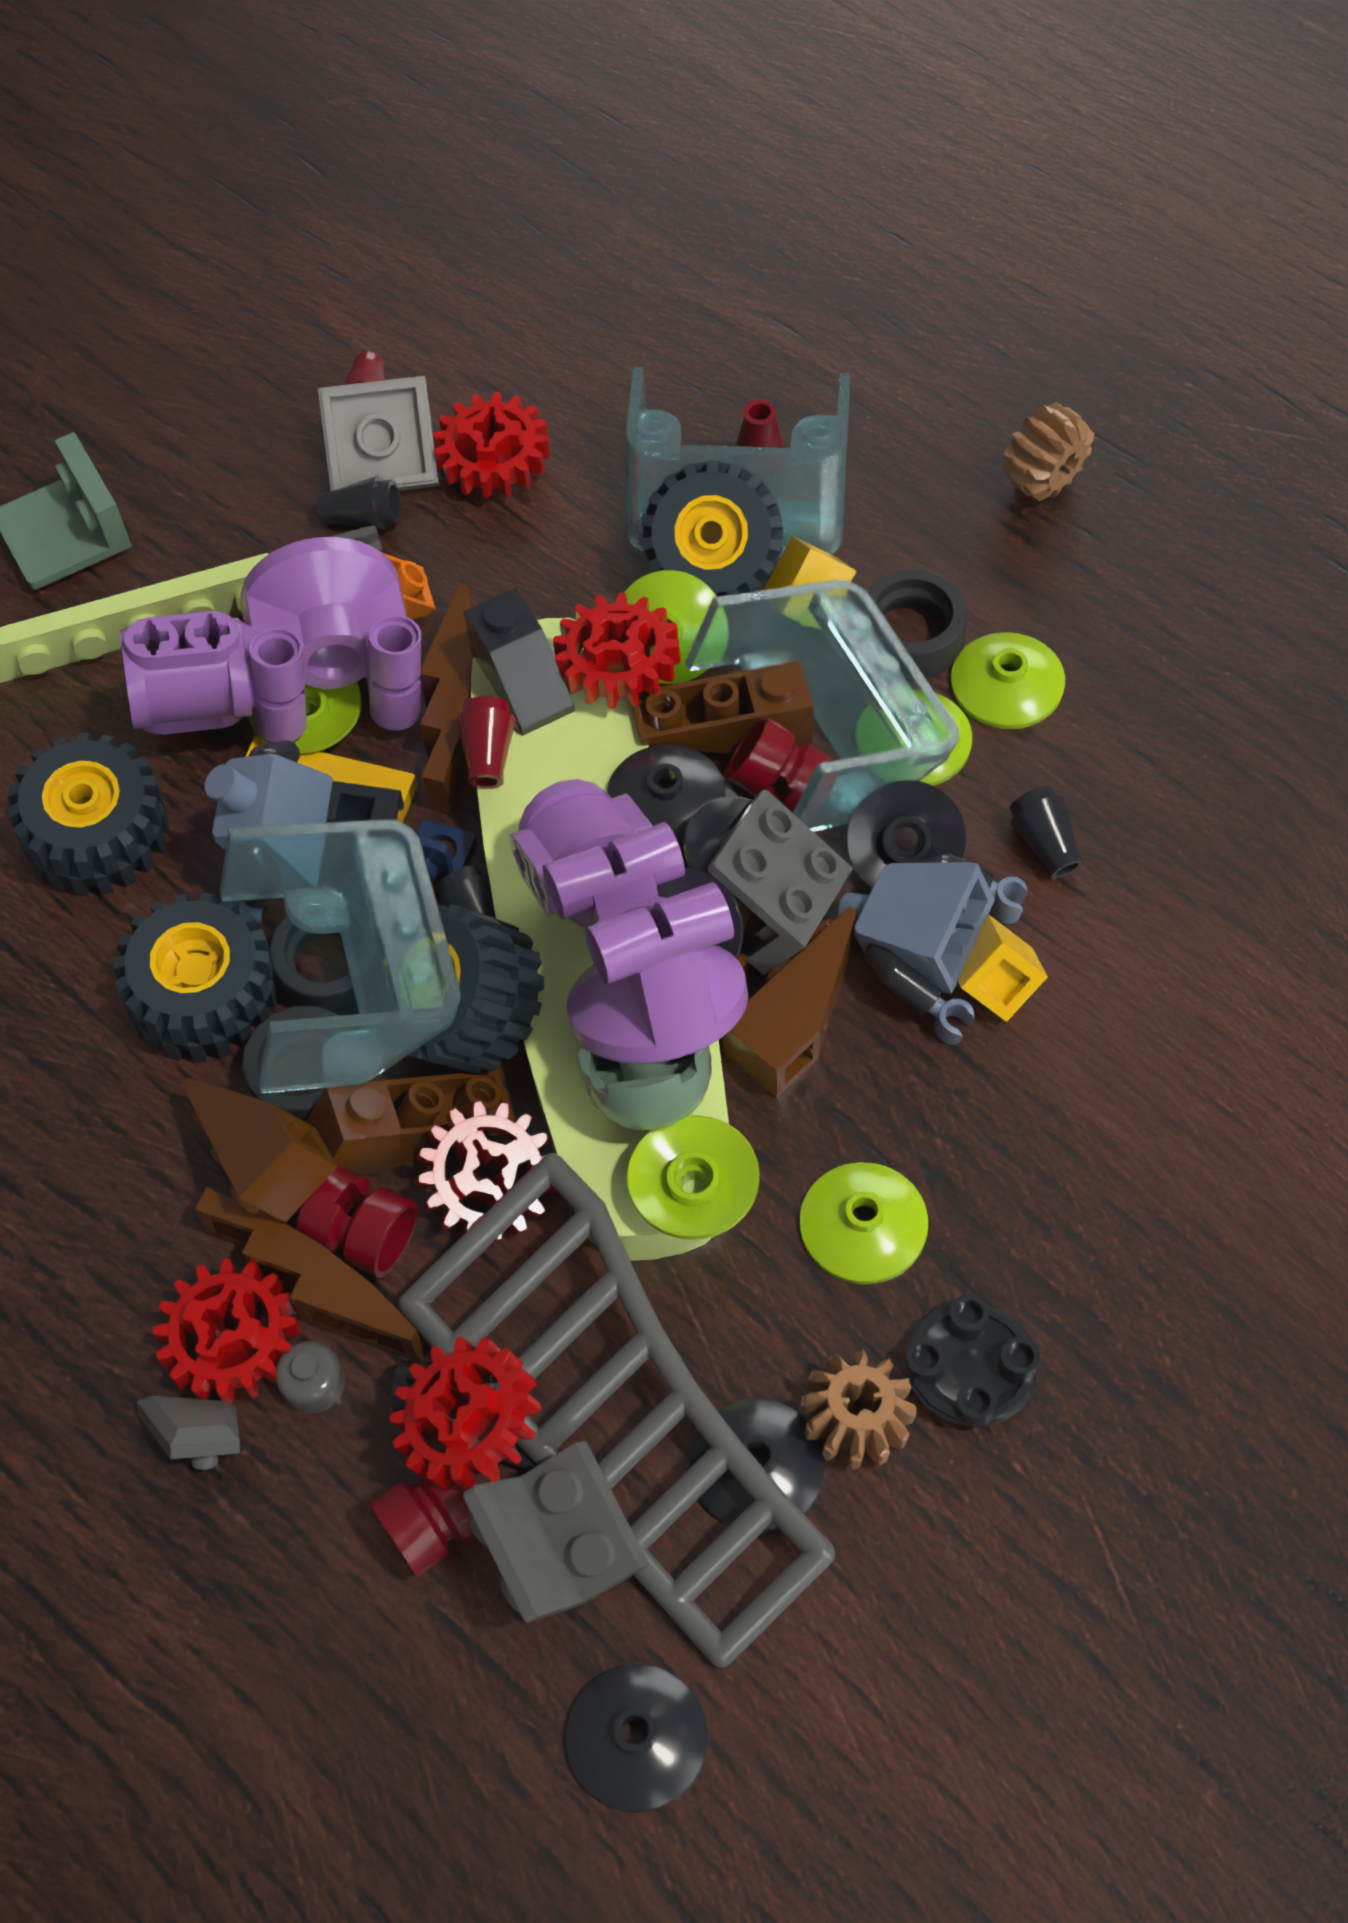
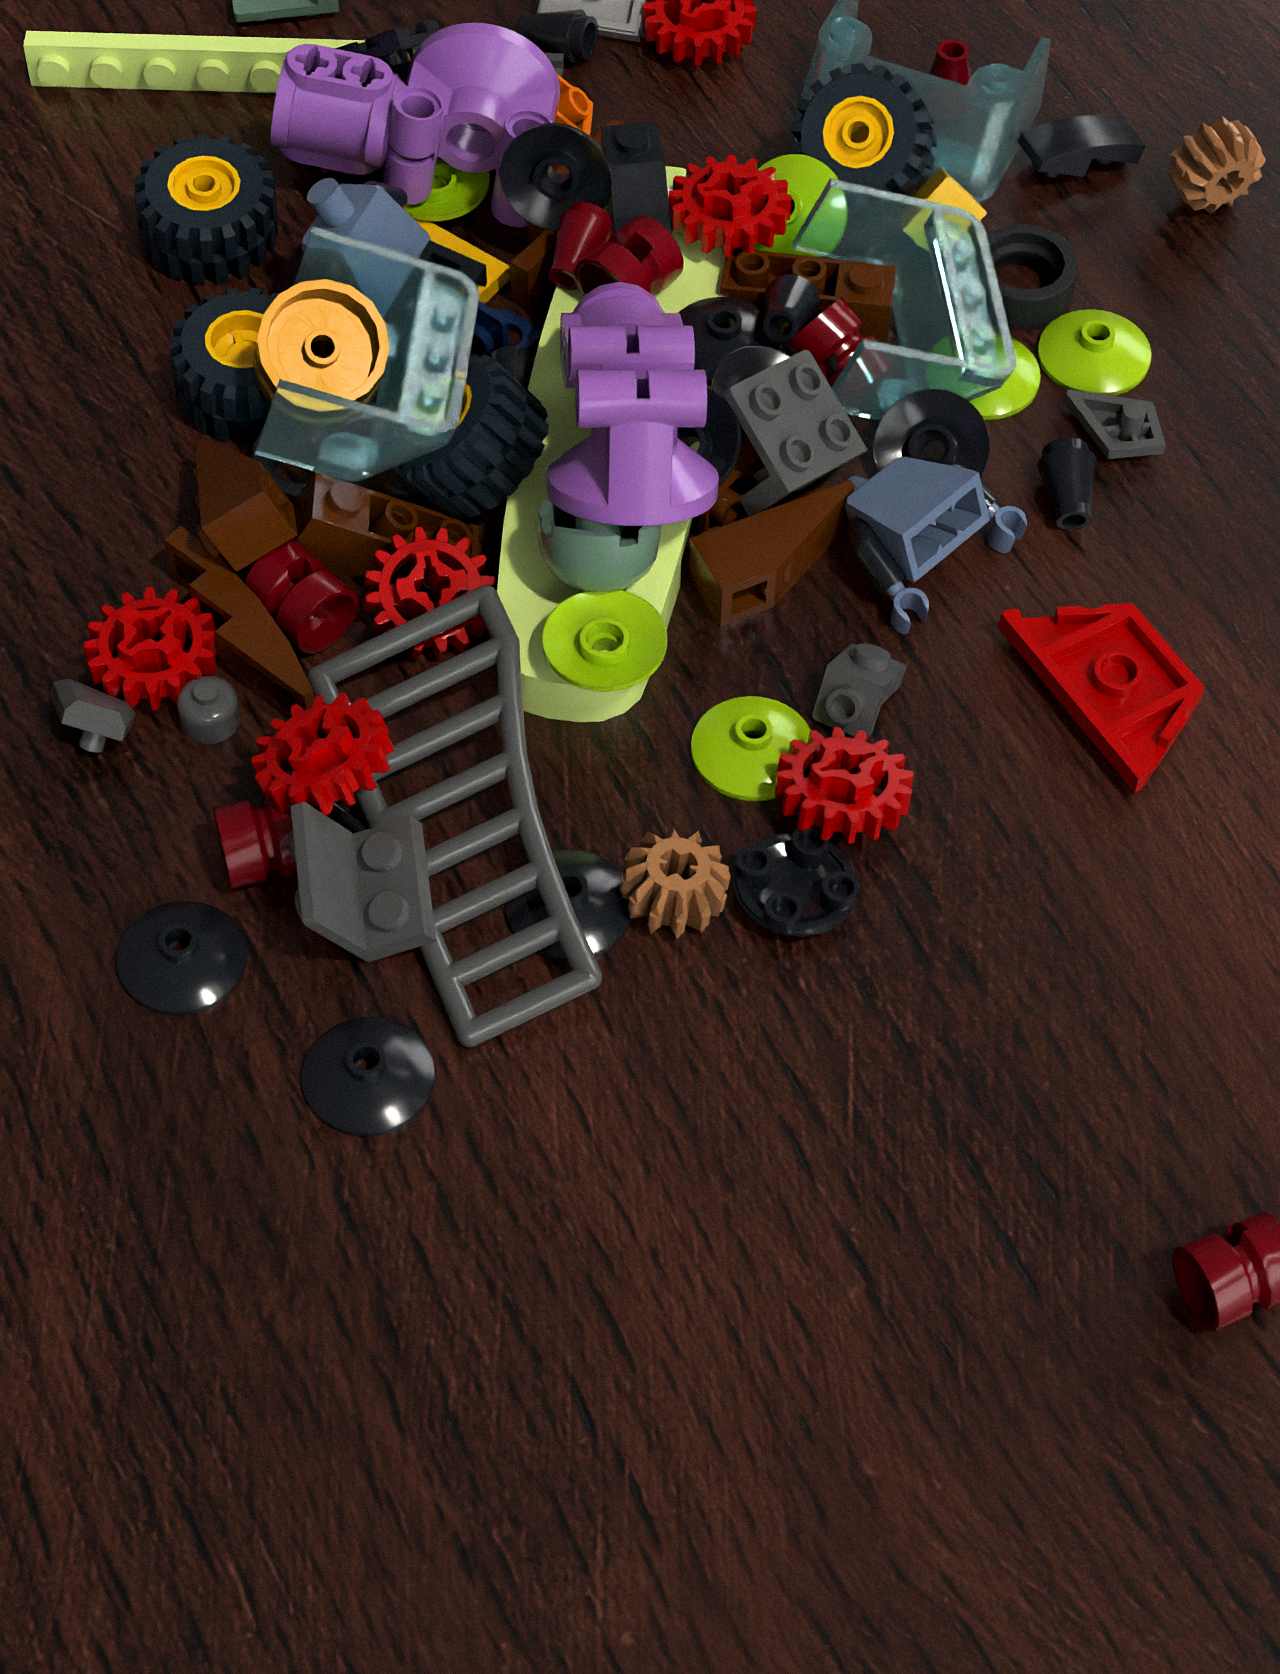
camera: 15 degrees right, 5 degrees down
yellow panel [958,914,1048,1022] -> none
none -> black dish [116,901,247,1016]
none -> wheel [253,279,390,428]
none -> black plate [335,19,440,78]
none -> black dish [500,123,612,231]
none -> dark red wheel [575,215,684,296]
none -> black cone [763,274,820,343]
none -> red gear [774,727,914,843]
none -> dark grey bracket [812,643,907,739]
none -> red wing [998,603,1205,793]
none -> black slope [1017,115,1146,178]
none -> dark grey piece [1065,390,1166,459]

